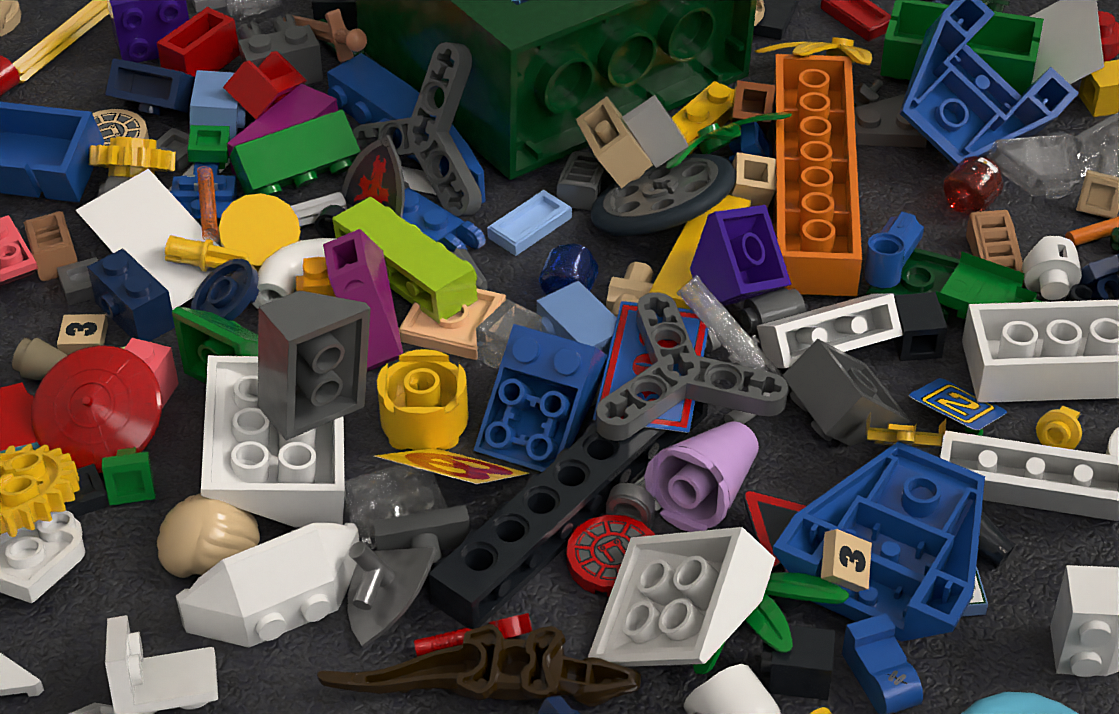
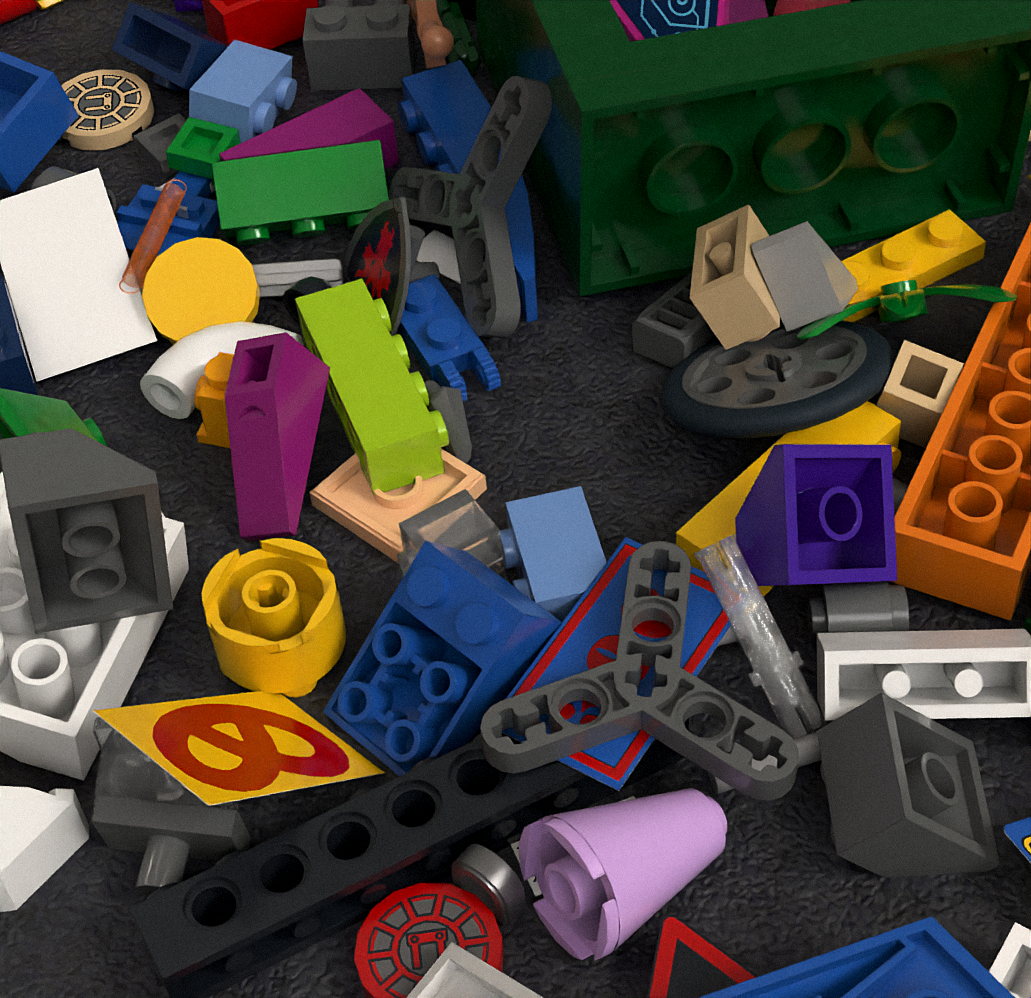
camera: 25 degrees right, 5 degrees up
yellow gear [89,137,176,177] -> none
yellow axle [165,235,249,272] -> none
dark blue wheel [191,259,260,321] -> none
red panel [223,51,307,119] -> none
flat silver shield [347,542,437,648] -> none
light blue tile [487,190,572,256] -> none
clear blue head [538,243,599,295] -> none
tan axle [606,262,653,317] -> none
blue tile [729,122,773,163] -> none
dark orange brick [730,80,776,136] -> none
yellow piece [865,412,946,448] -> none

